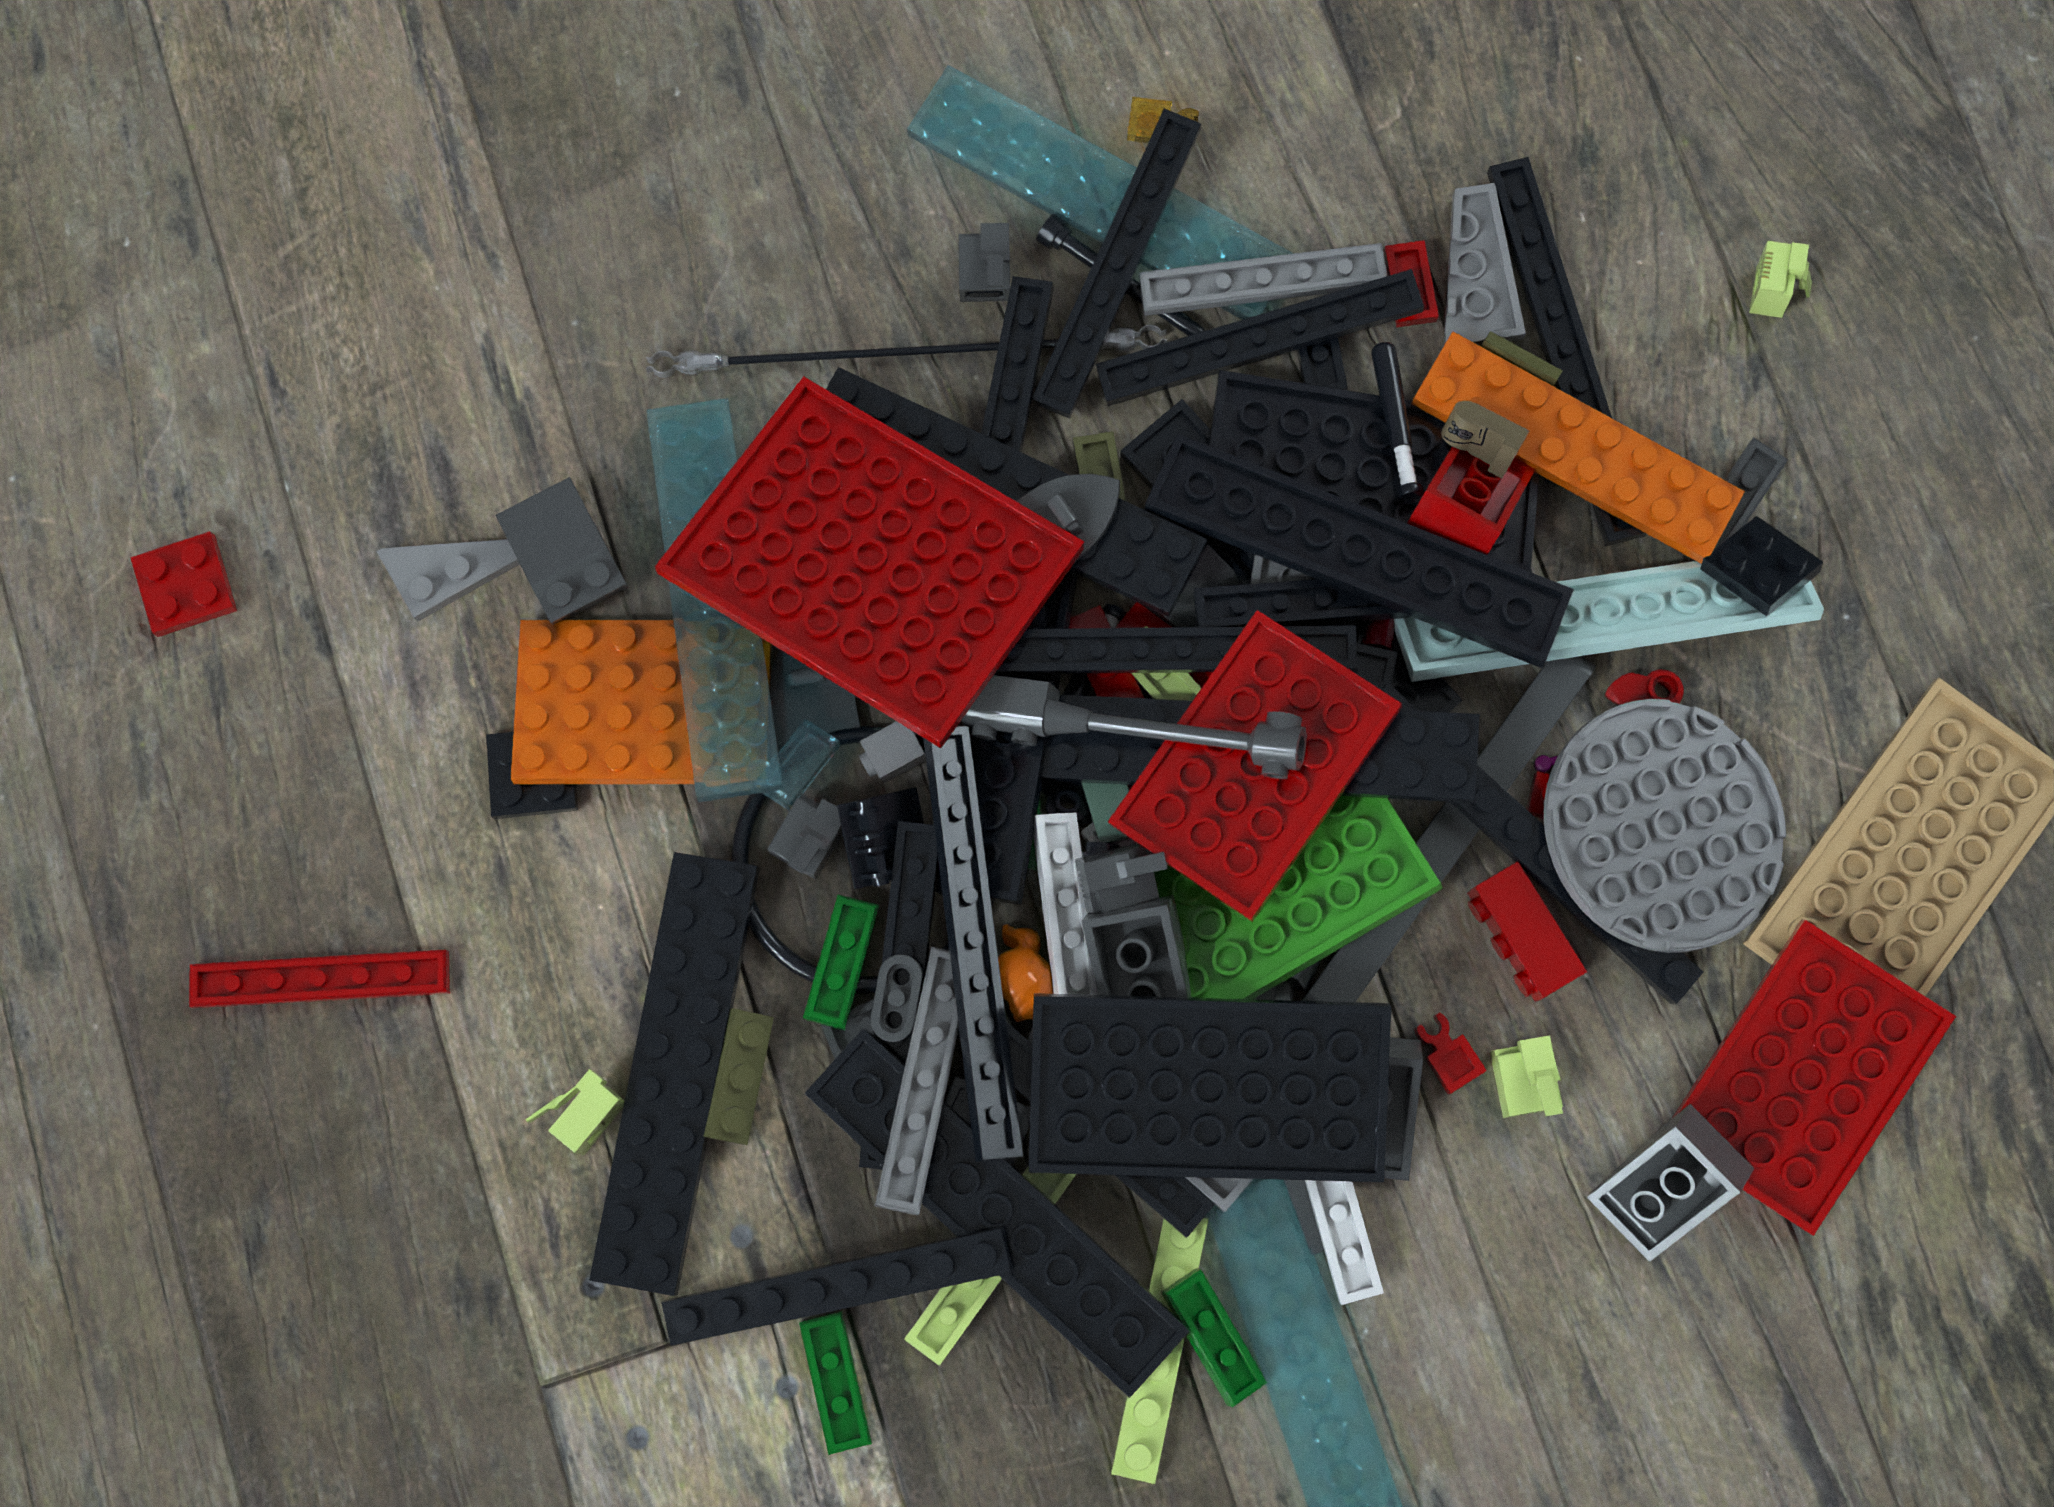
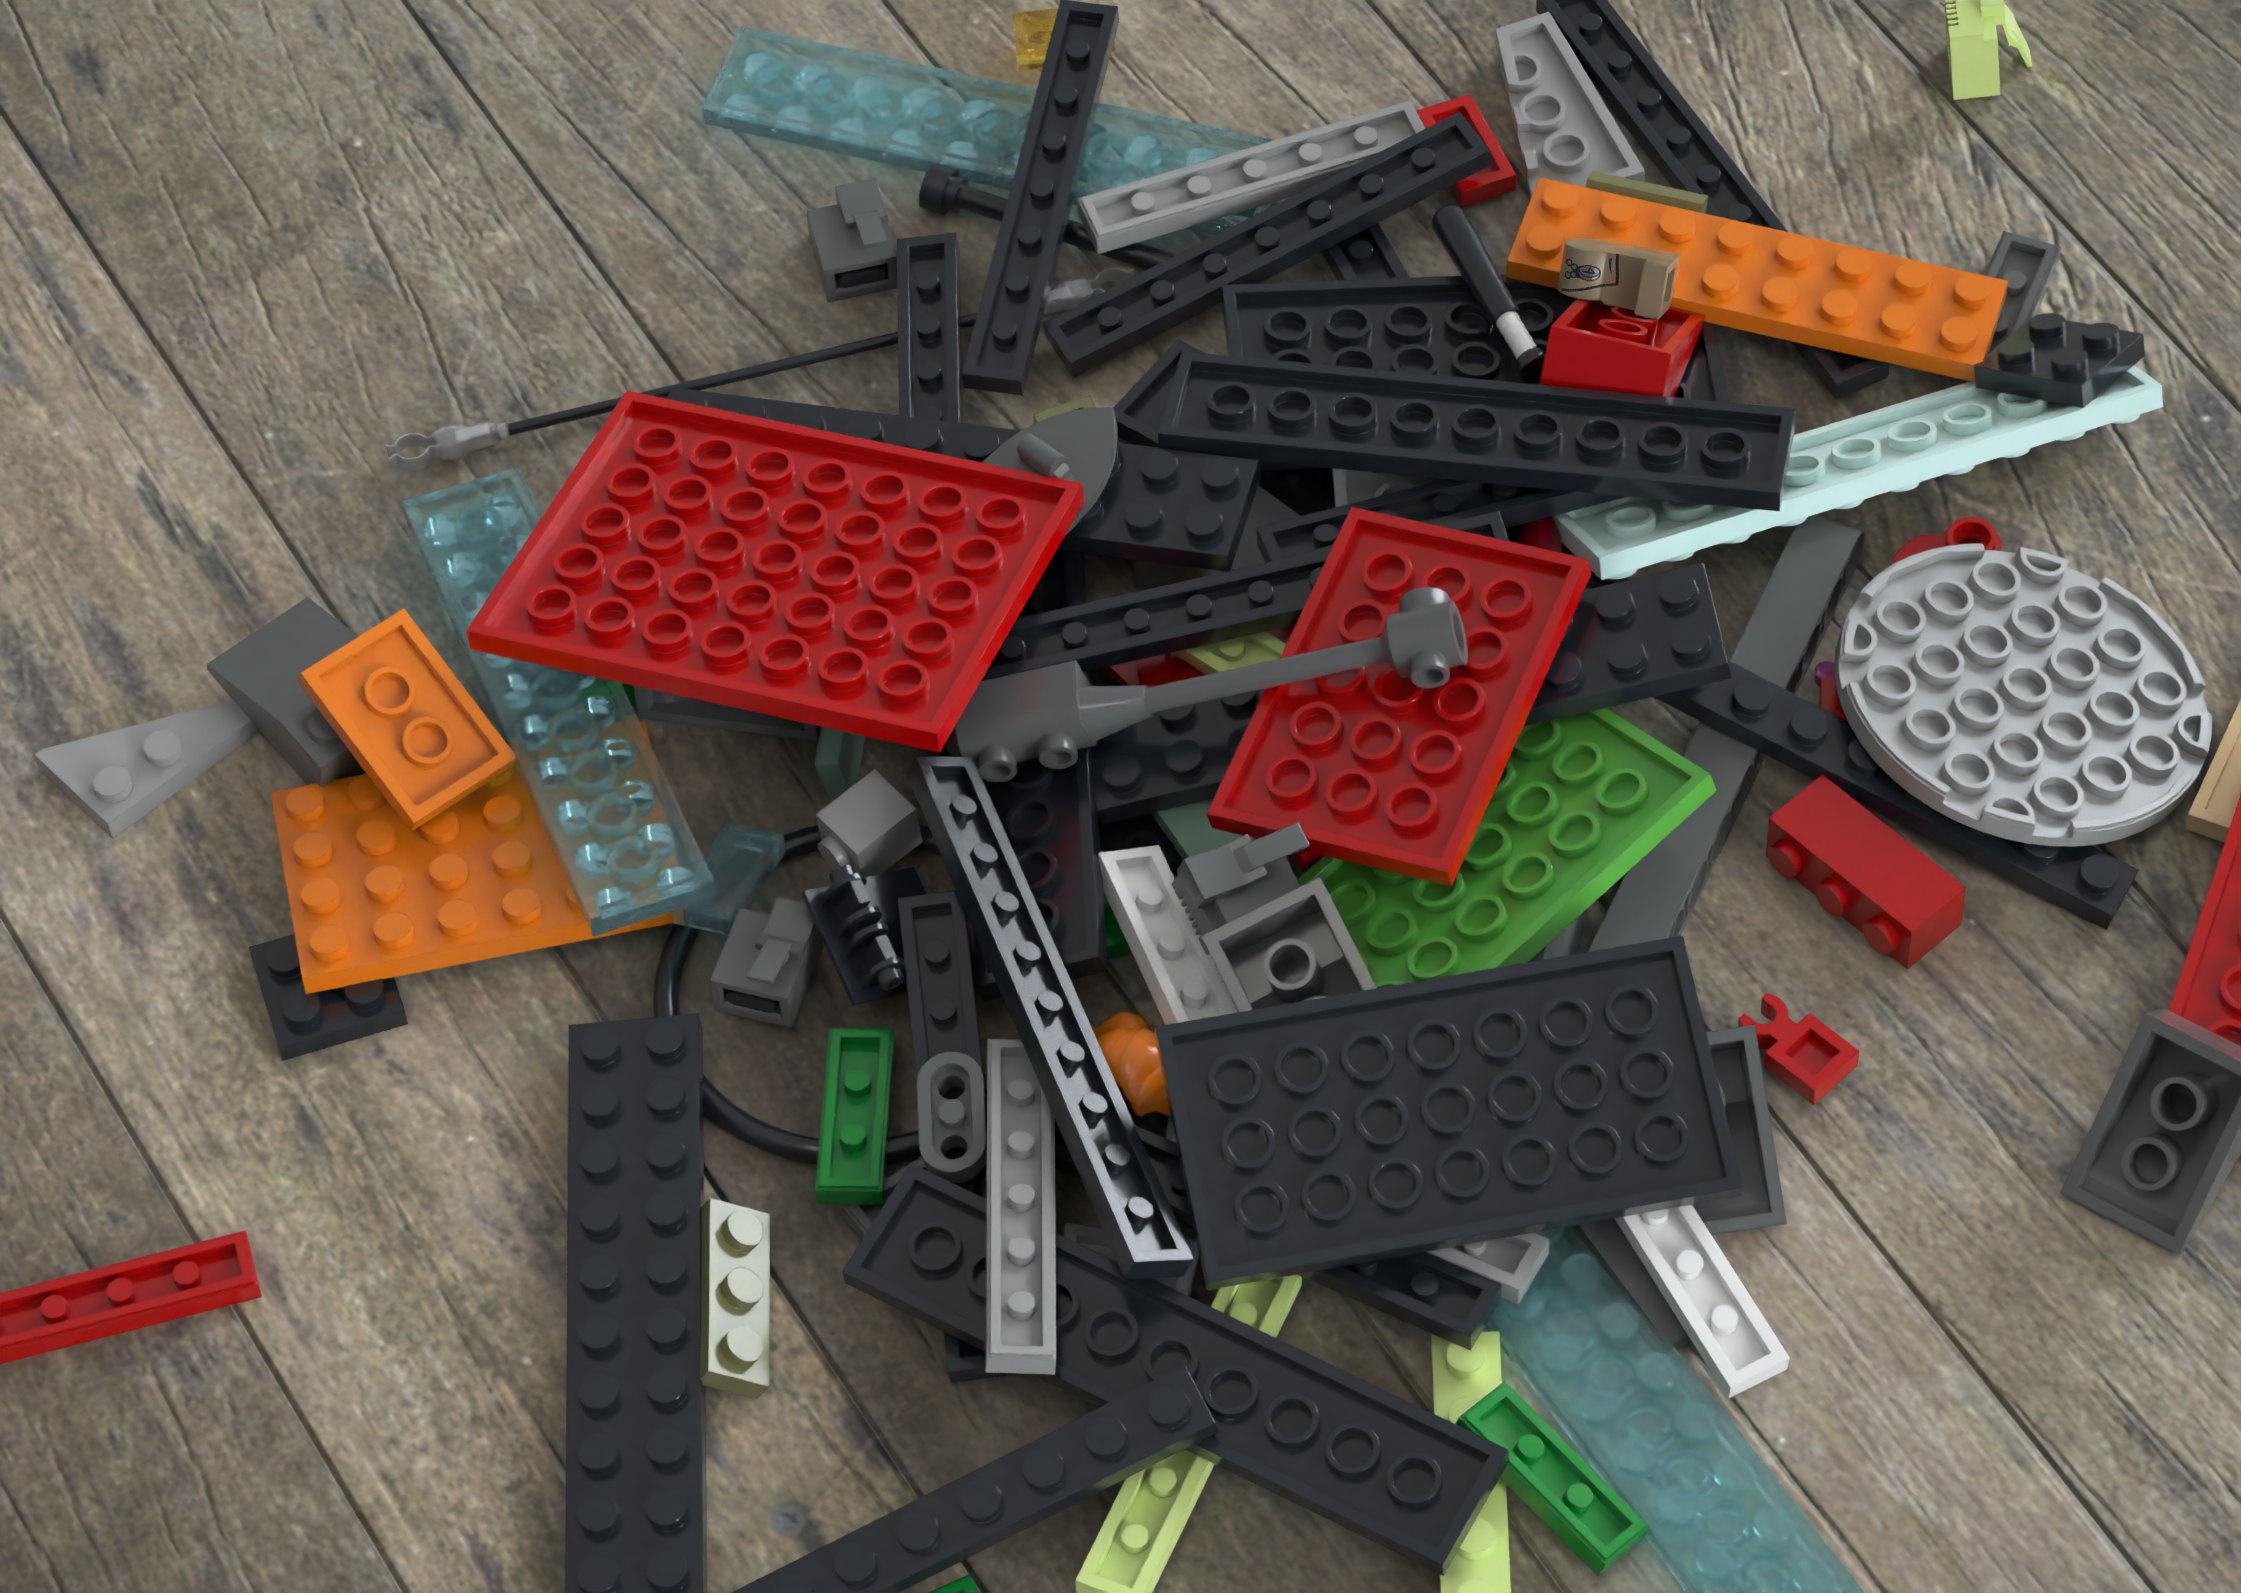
camera: 10 degrees left, 25 degrees down
yellowish green piece [525,1069,625,1155] -> none
dark grey shield [770,649,860,749] -> none
yellowish green piece [1490,1035,1563,1118] -> none
none -> orange plate [298,609,517,832]

